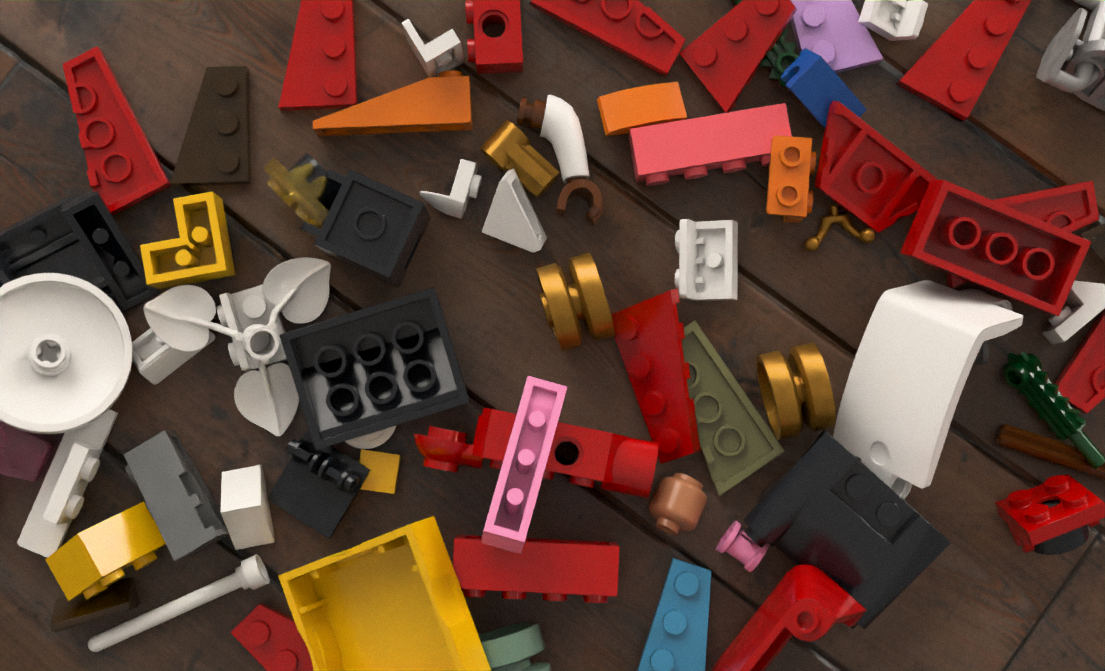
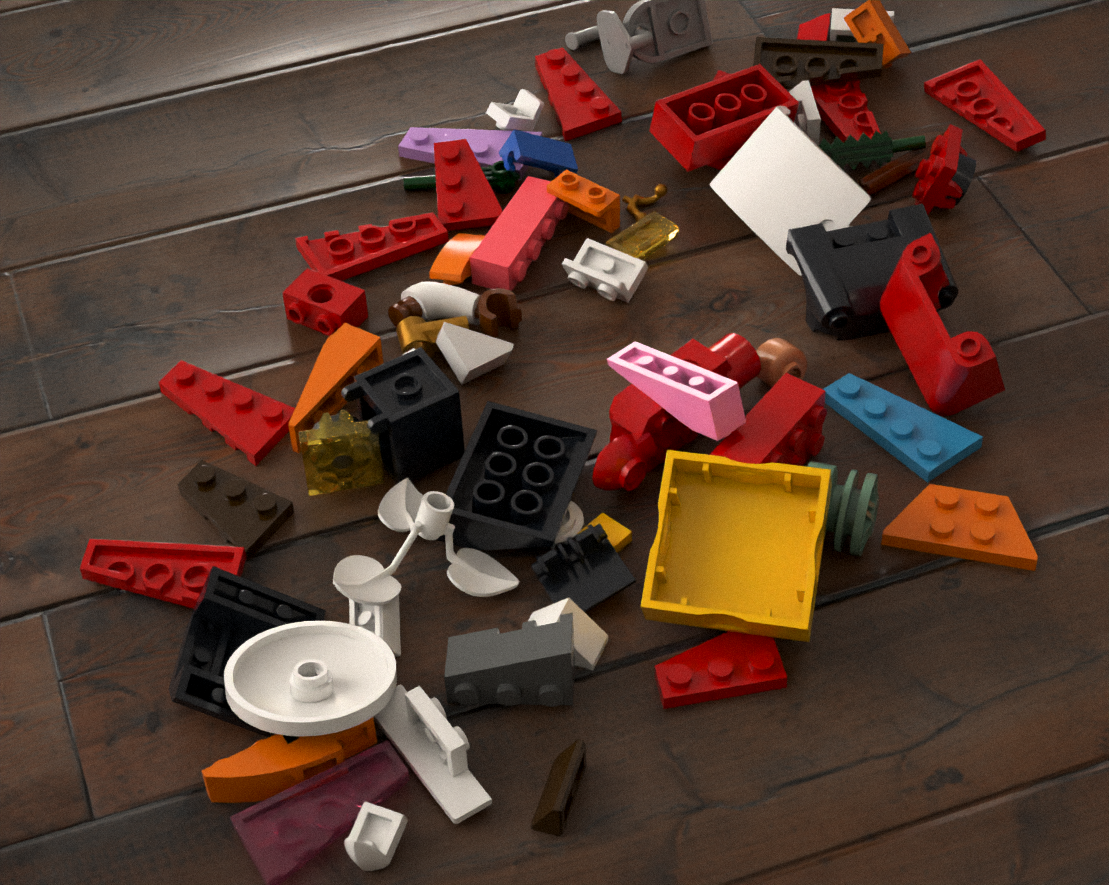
camera: 50 degrees left, 40 degrees down
yellow brick [45,501,166,601] -> none
white piece [88,554,270,652] -> none
yellow brick [140,191,235,289] -> none
white bracket [217,284,287,372] -> none
white panel [402,19,465,77] -> none
pearl gold wheel [536,252,615,352] -> none
red wing [611,288,701,464] -> none
olive wing [681,321,785,496] -> none
bright pink bush [716,521,769,572] -> none
pearl gold wheel [756,342,836,440] -> none
red wing [814,101,938,232] -> none
none -> clear yellow plate [605,211,679,260]

